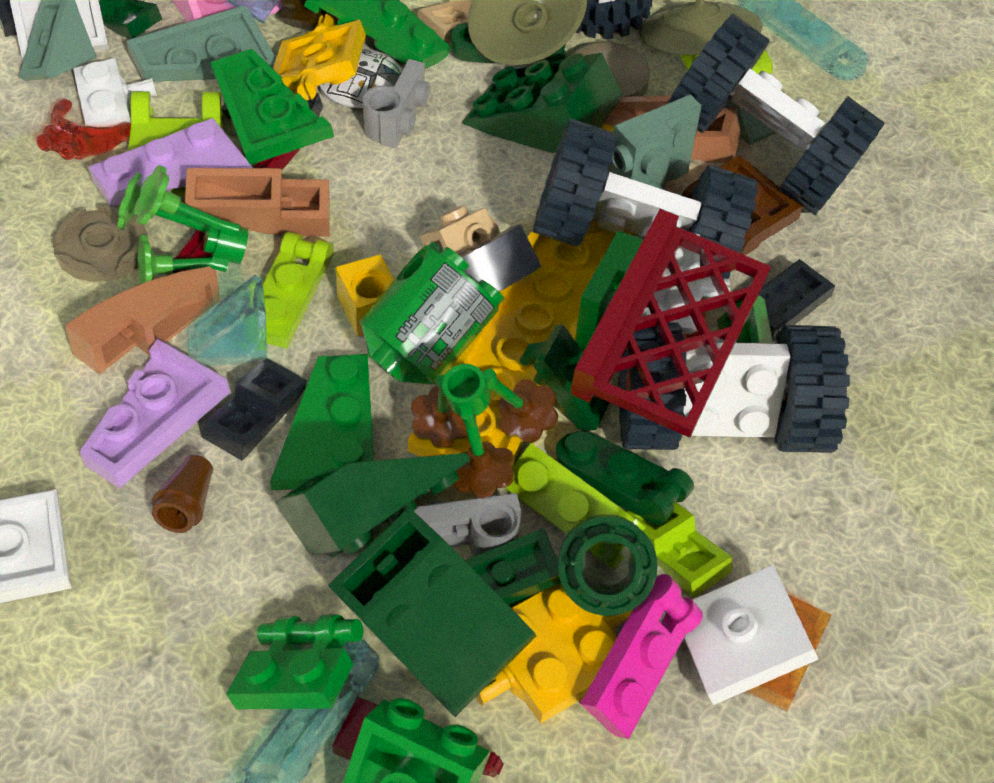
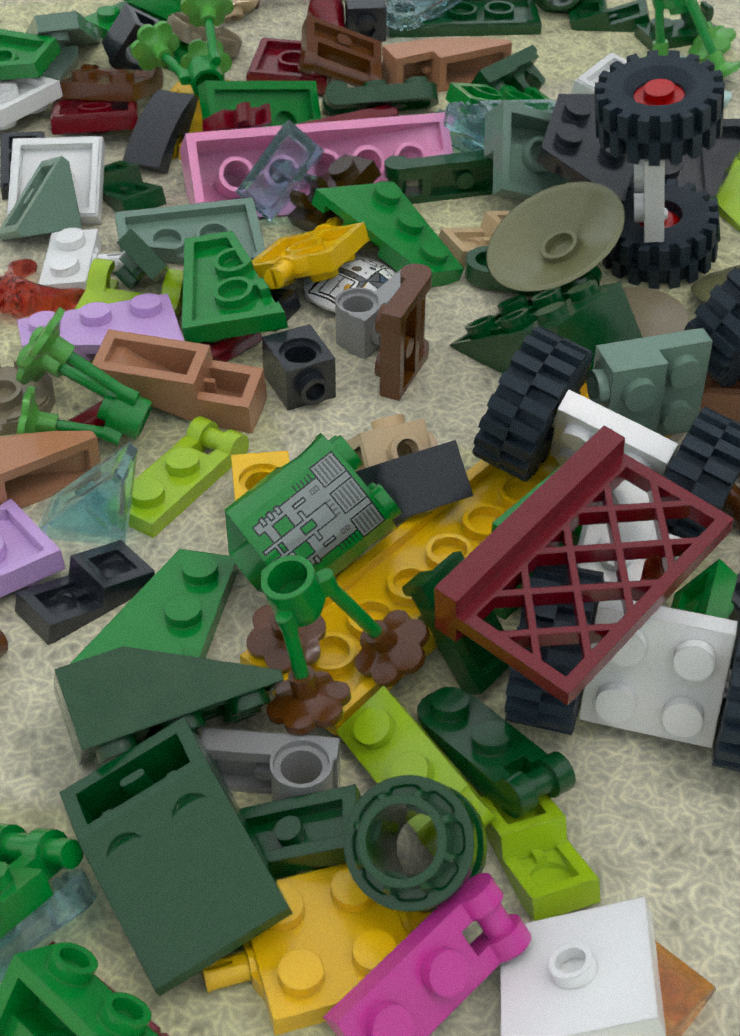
camera: 20 degrees right, 10 degrees down
none -> dark green plate [115,229,170,289]
none -> black brick [262,324,336,410]
none -> reddish brown plate [374,263,432,401]

